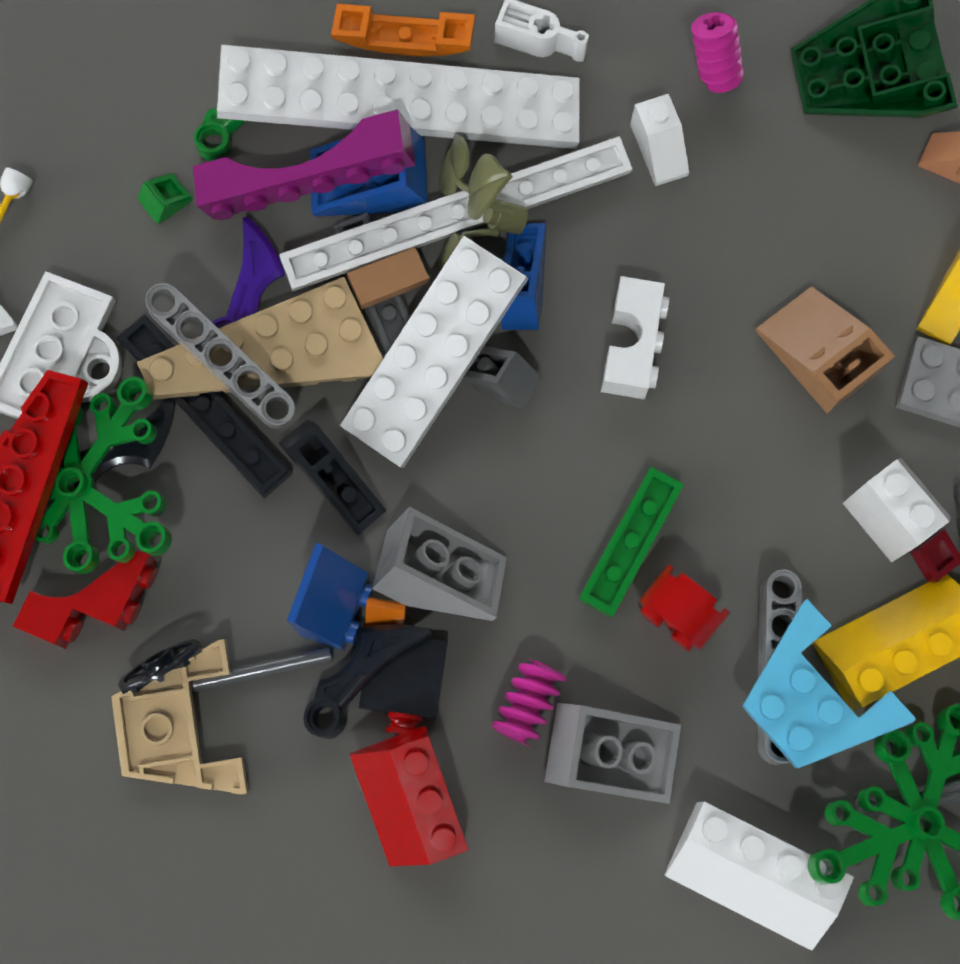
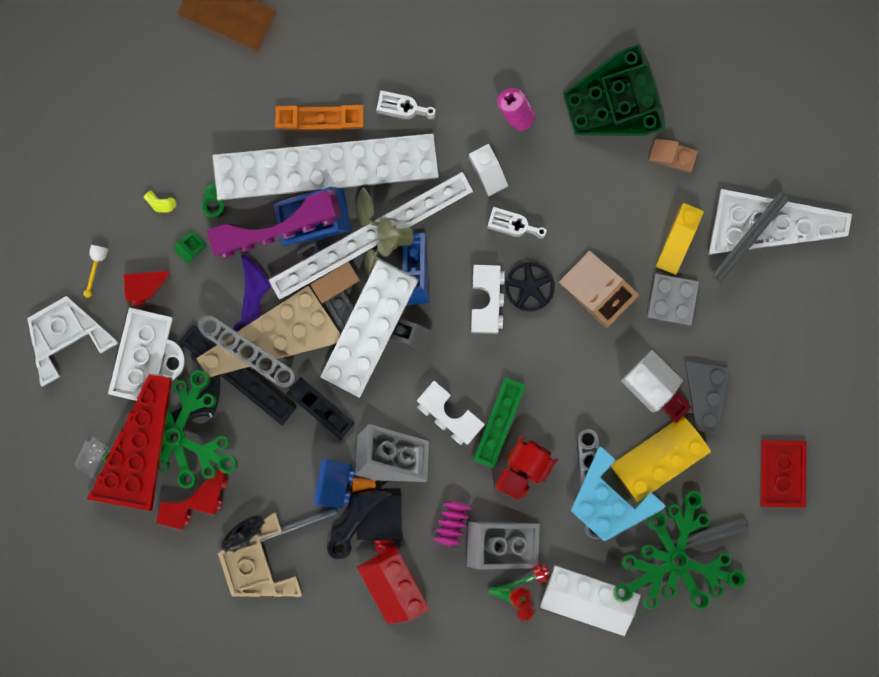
camera: 10 degrees left, 10 degrees up
none -> red slope [123,271,171,306]
none -> neon yellow arm [143,190,177,213]
none -> white arch [417,381,485,445]
none -> white piece [487,207,547,238]
none -> red plant [489,562,551,622]
none -> red slope [494,468,530,500]
none -> black wheel [505,262,555,312]

